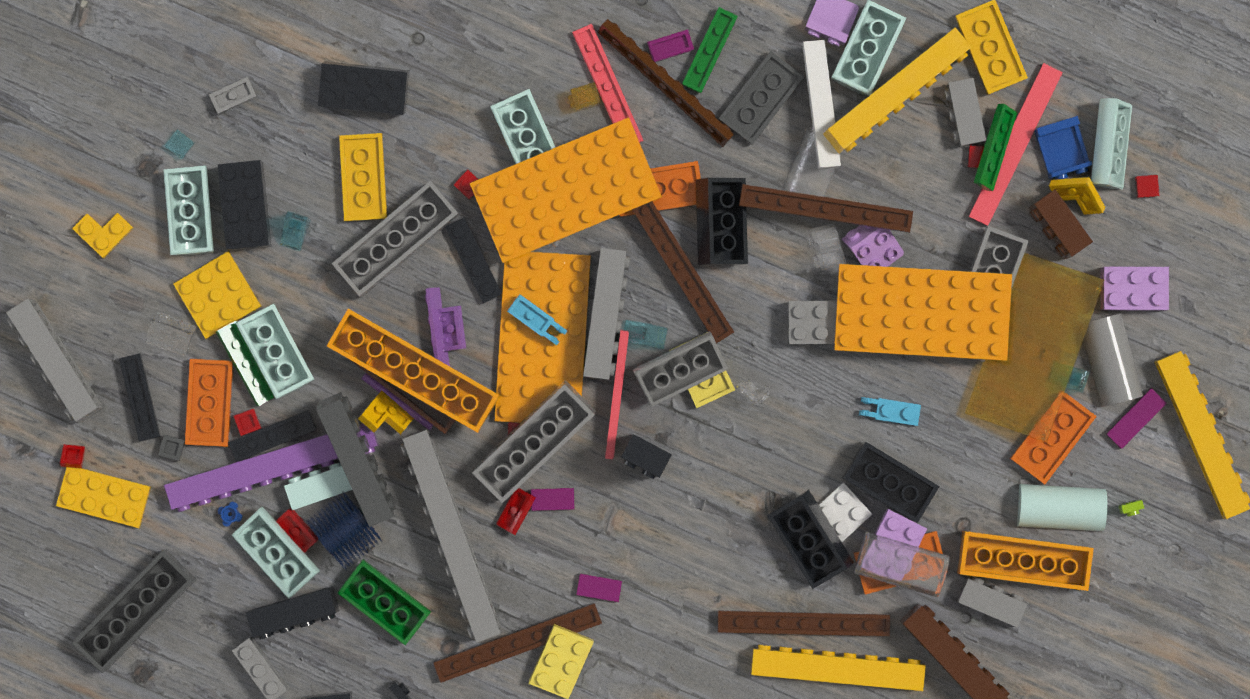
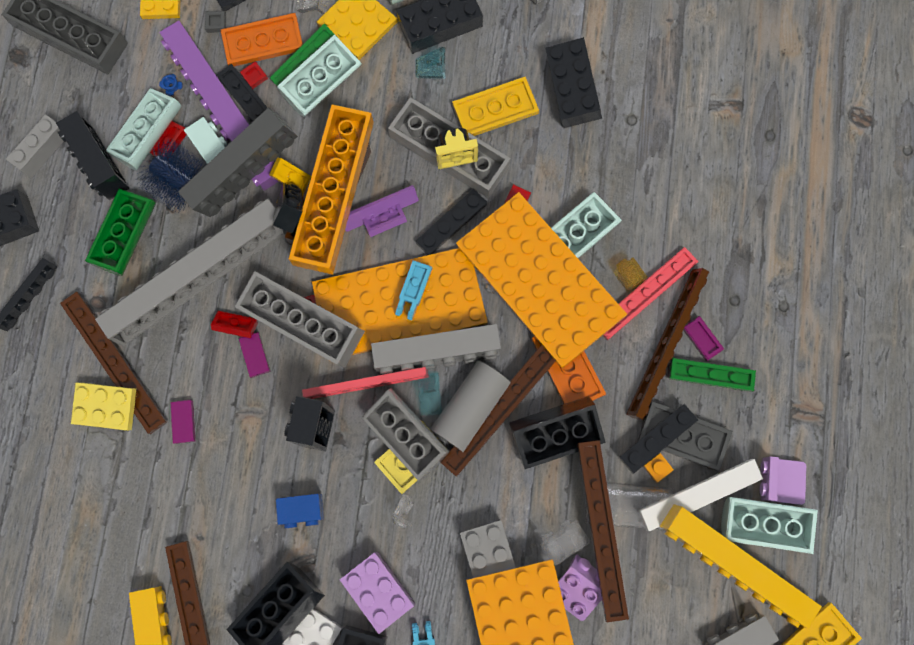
camera: 80 degrees right, 10 degrees down
none -> black slope [273,183,303,233]
none -> blue brick [276,494,324,529]
none -> lavender brick [340,552,415,634]
none -> light grey brick [430,361,511,452]
none -> light yellow piece [435,128,478,169]
none -> black plate [619,404,698,474]
none -> light orange plate [643,453,674,483]

